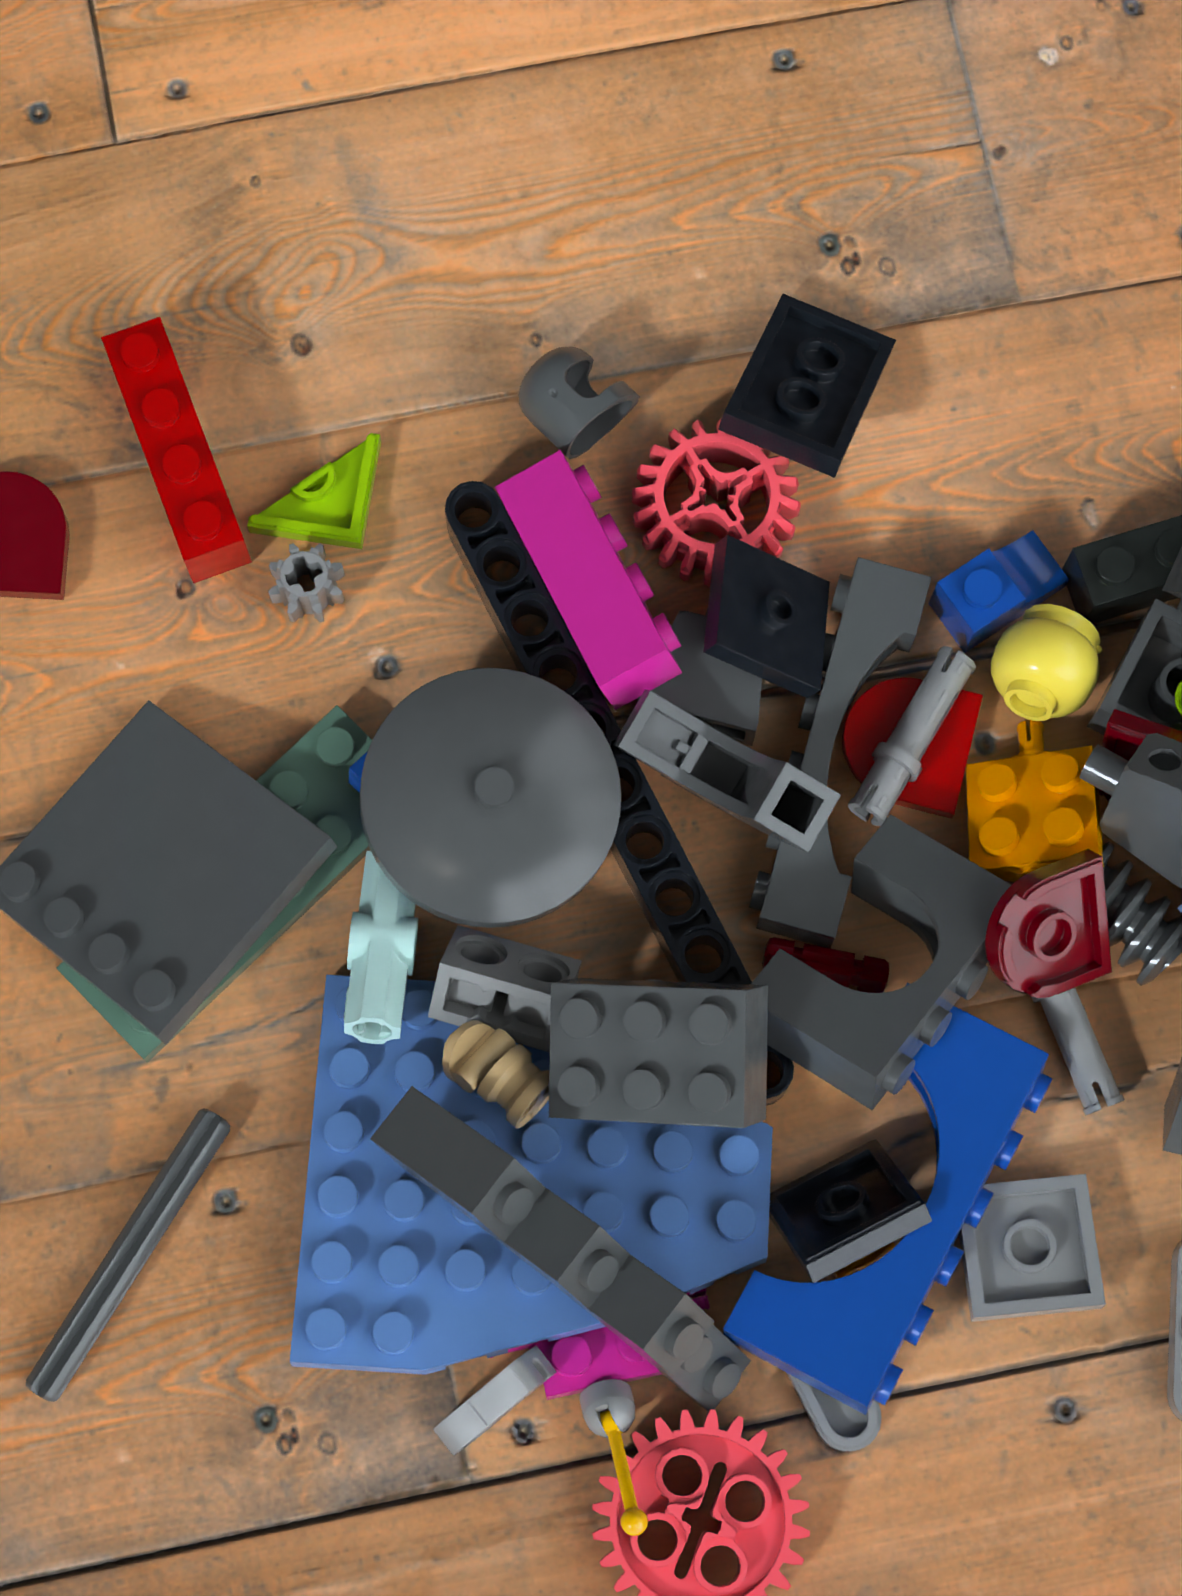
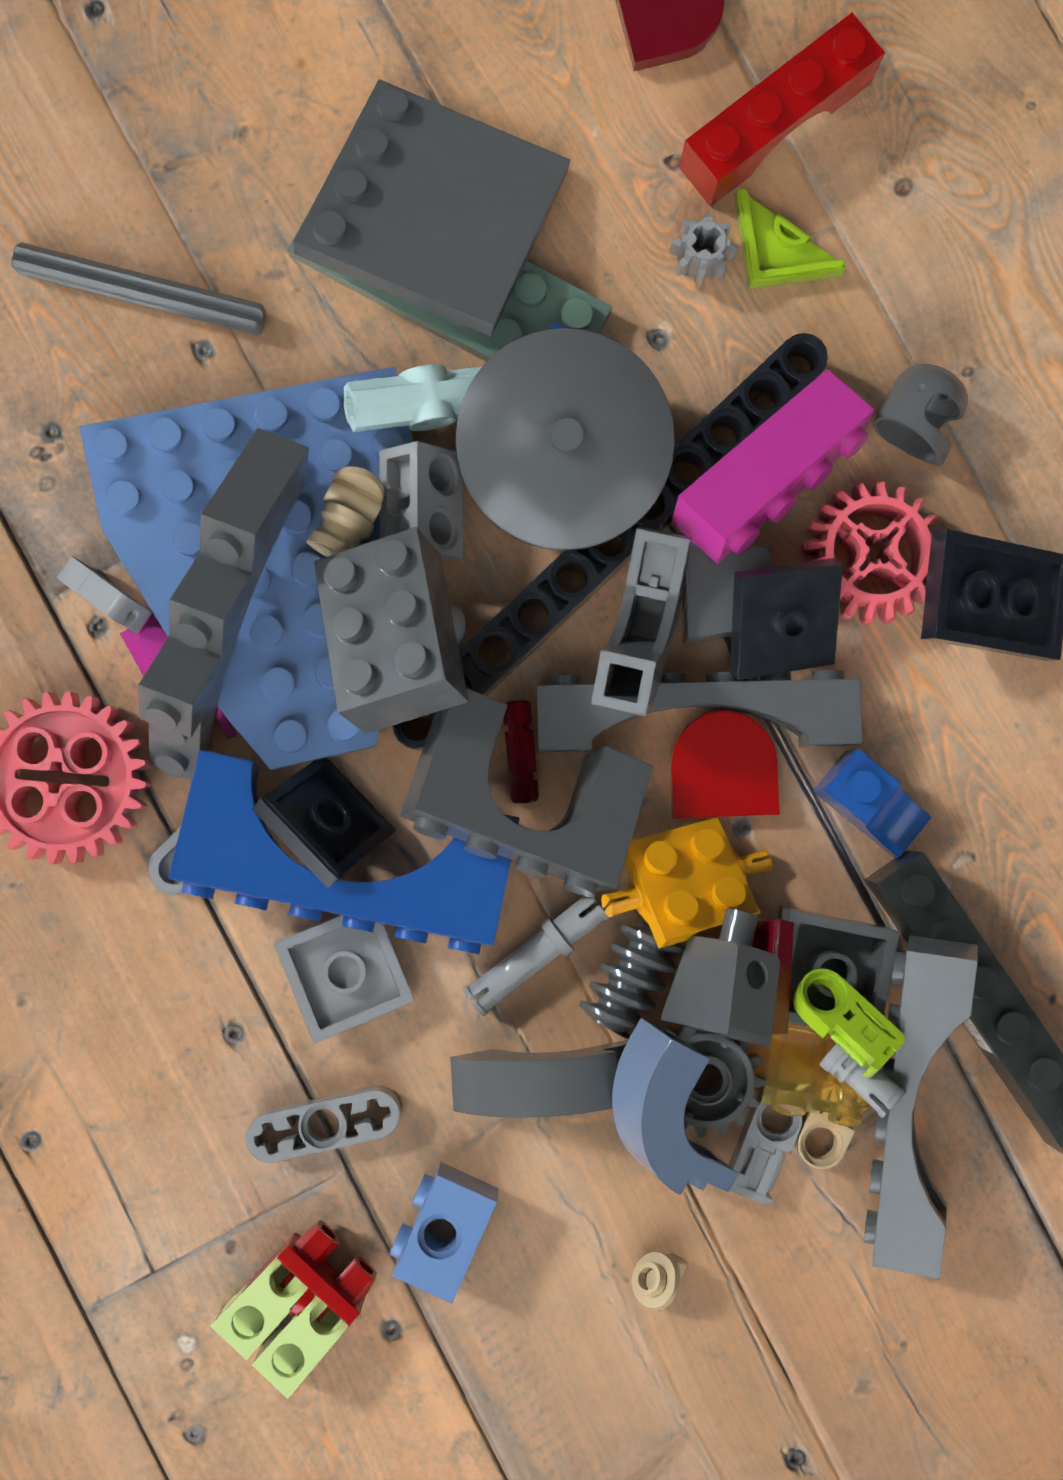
camera: 75 degrees right, 10 degrees up
hinge [579,1379,648,1536] -> none
light grey pin [848,646,976,826] -> none
dark red tile [985,849,1112,998] -> none
light yellow piece [990,604,1102,721] -> none

